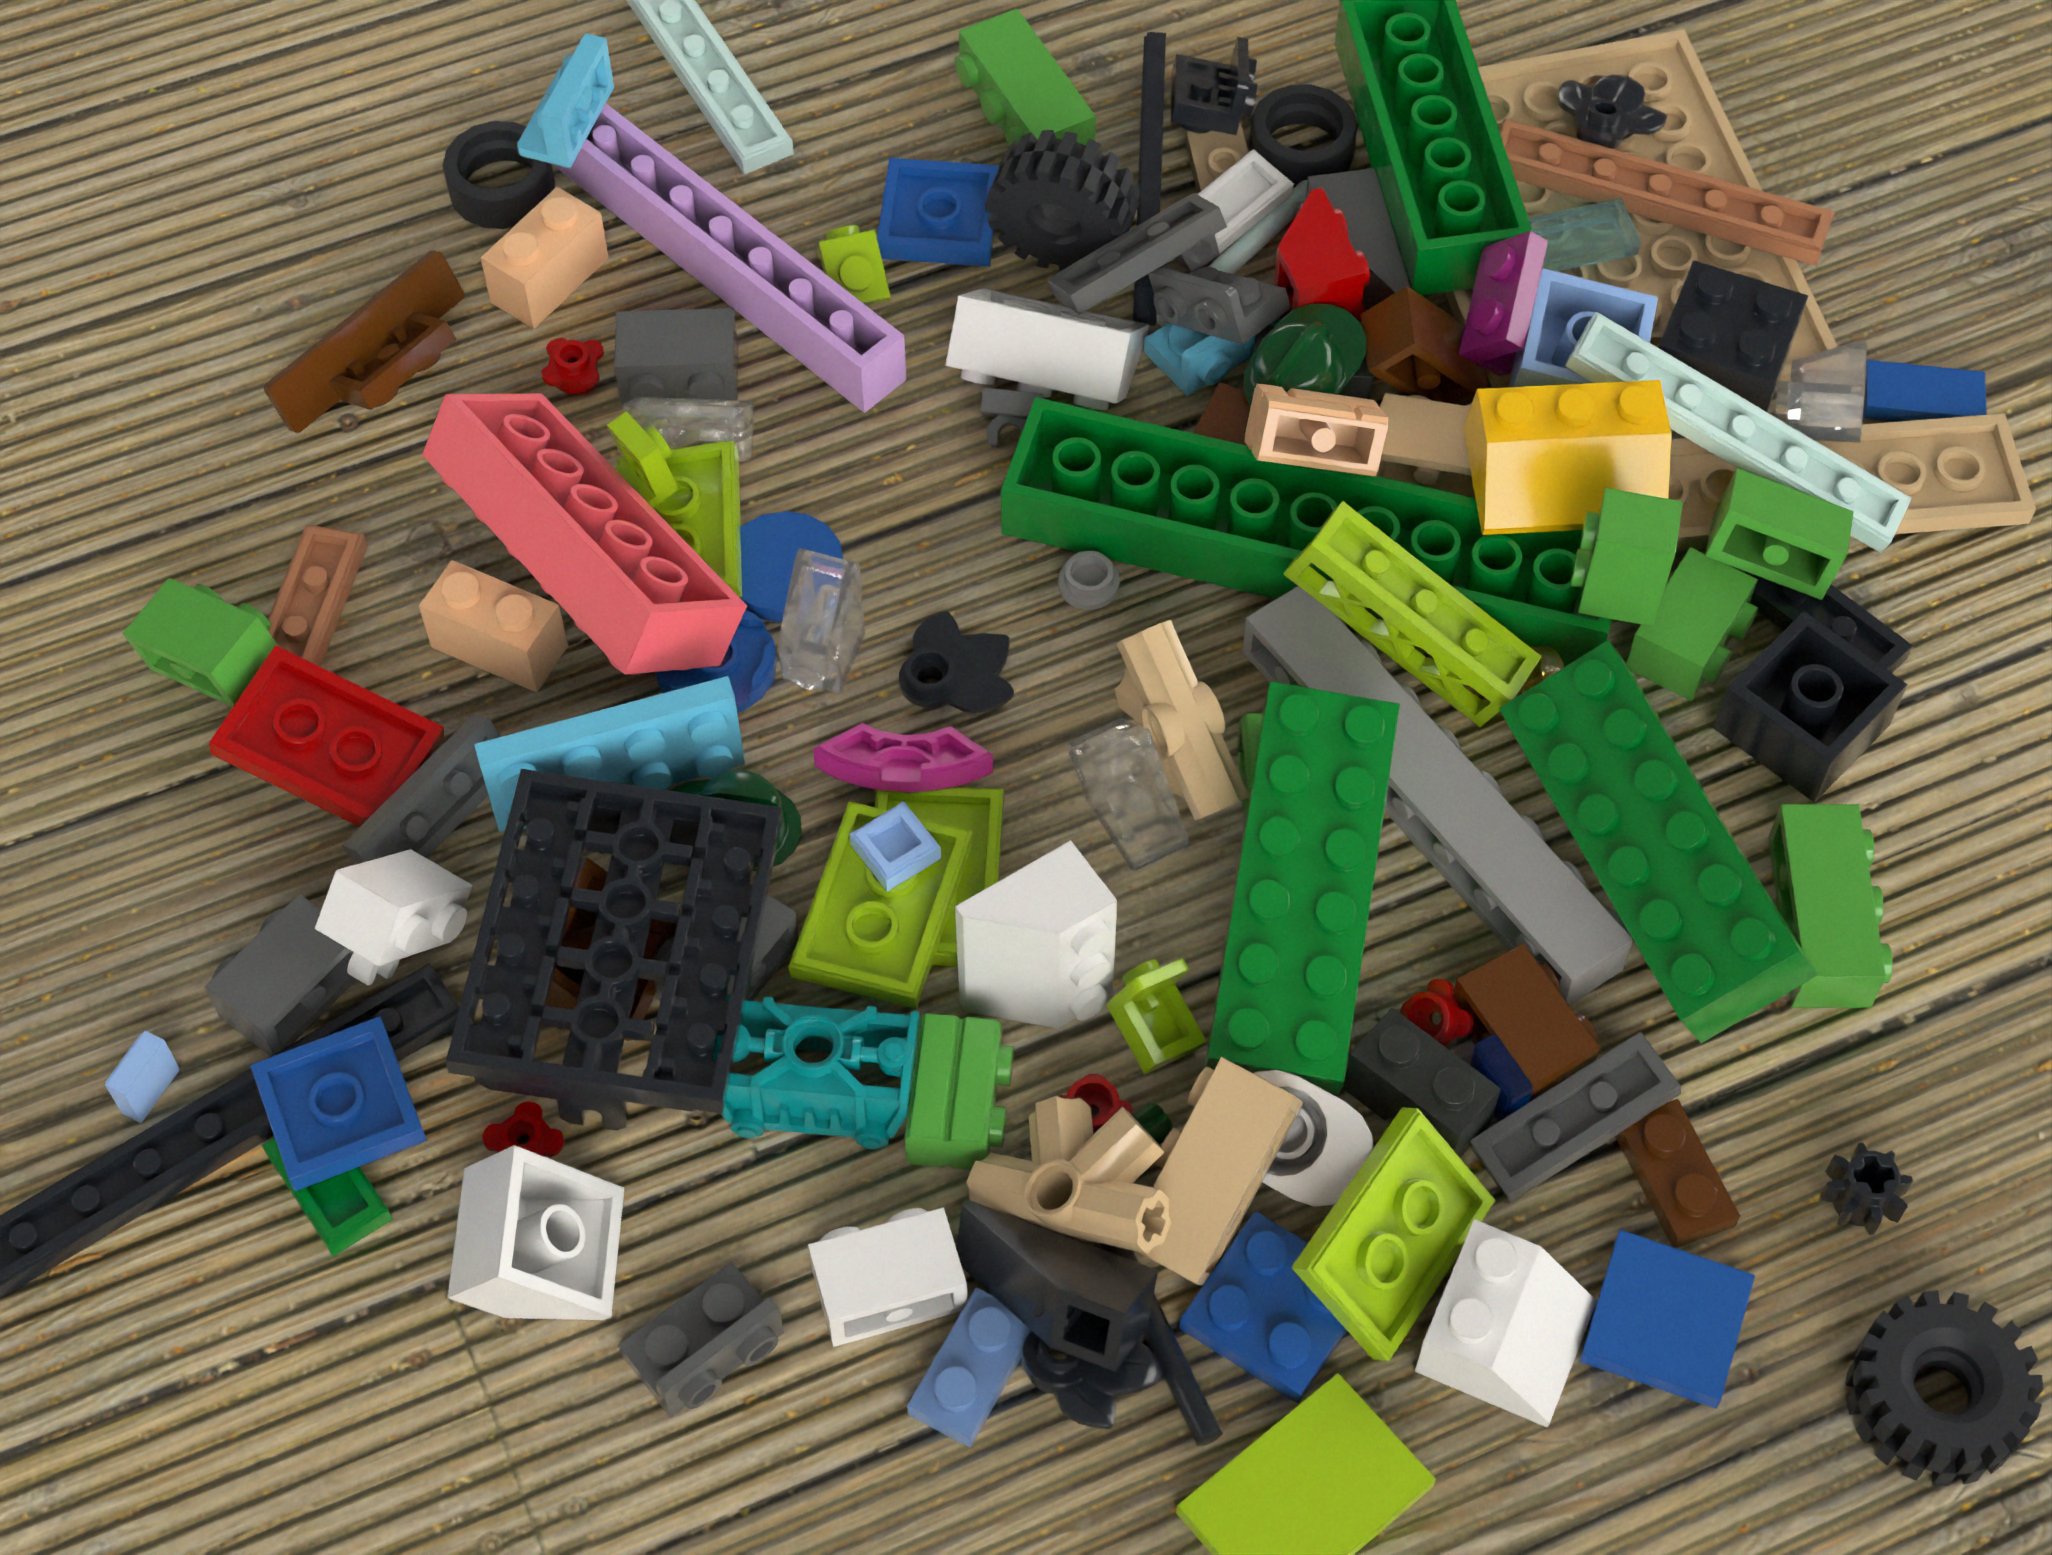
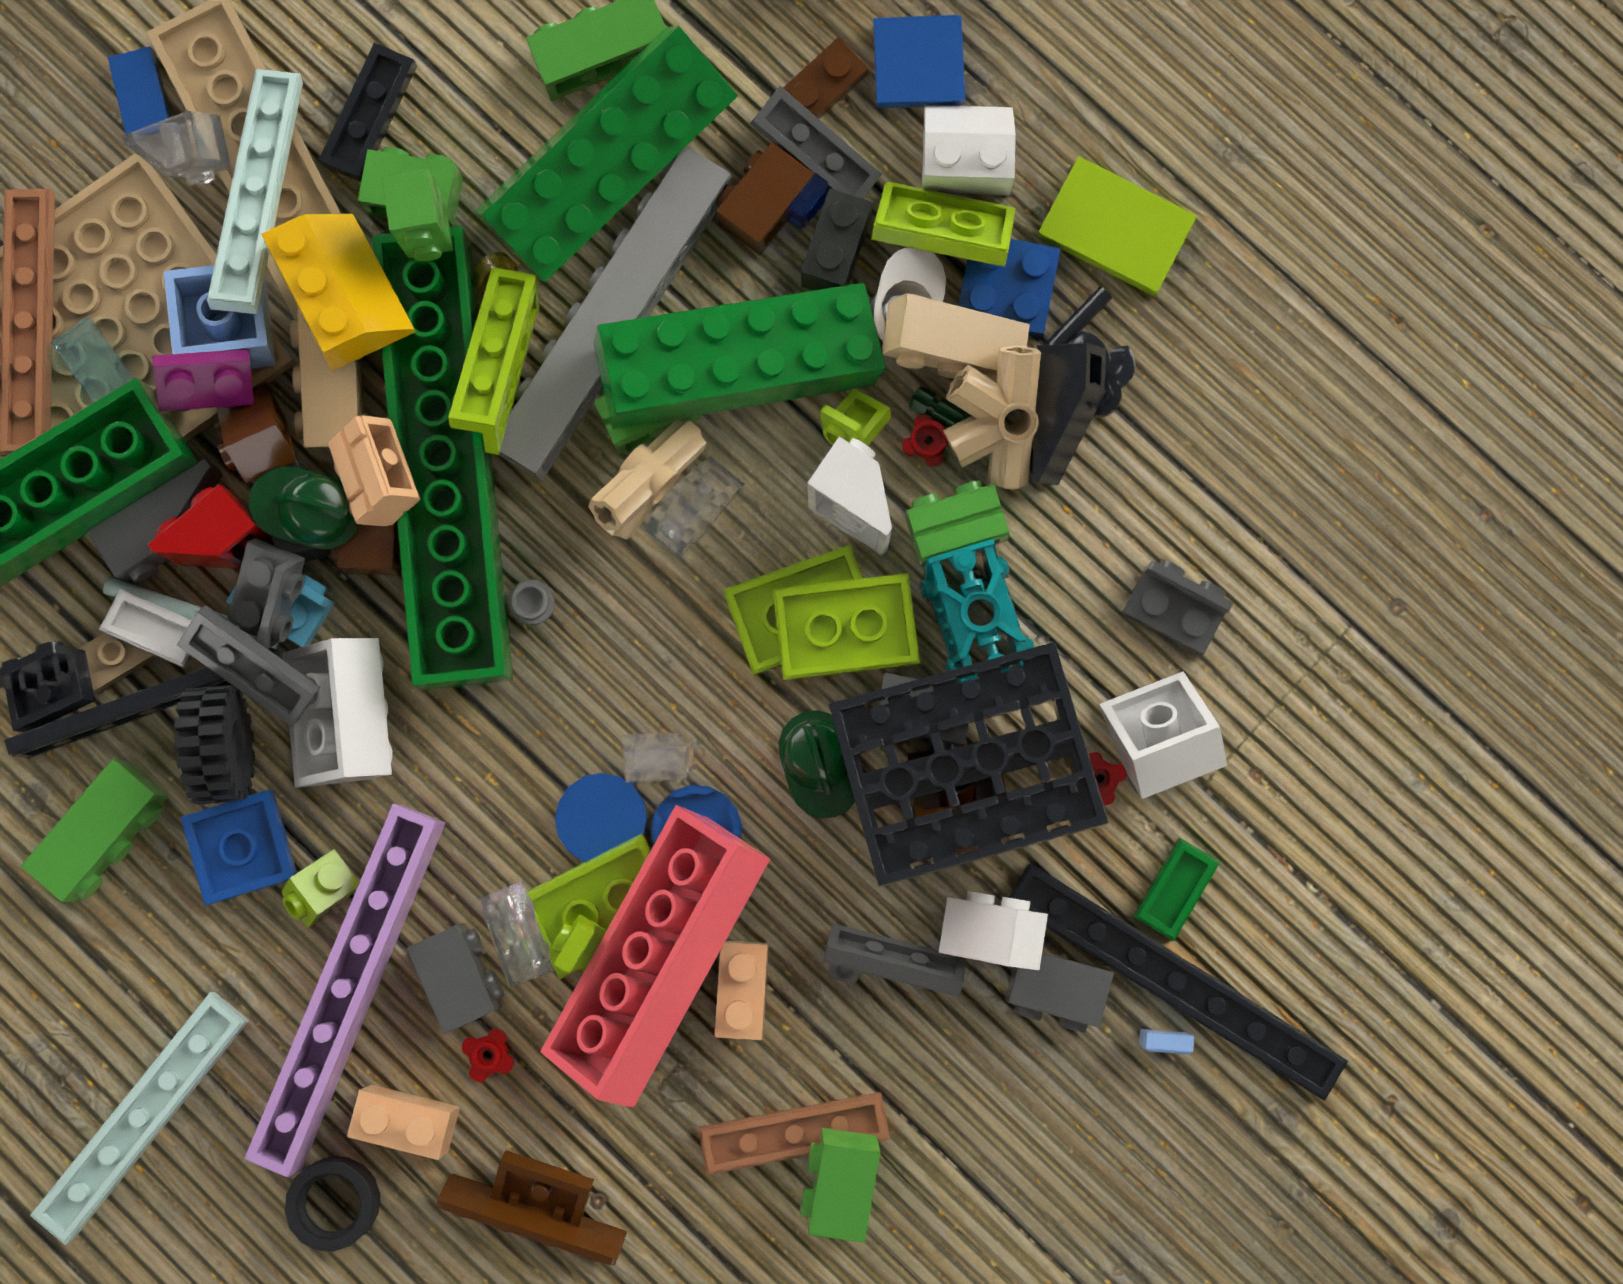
camera: 110 degrees left, 25 degrees up
red plate [209,645,444,827] -> none
blue plate [250,1016,427,1191] -> none
medium azure plate [474,676,745,832] -> none
medium azure bracket [517,33,614,168] -> none
white brick [808,1208,968,1347] -> none
dark pink tile [814,723,993,792] -> none
light blue tile [849,801,941,892] -> none
black plate [899,611,1014,713] -> none
medium blue plate [907,1288,1032,1448] -> none
dark grey tile [981,388,1045,448] -> none
black tyre [1249,84,1357,188] -> none
red plate [1400,979,1474,1047] -> none
black brick [1658,260,1809,412] -> none
bright green brick [1705,468,1854,600] -> none
black brick [1713,611,1908,803] -> none

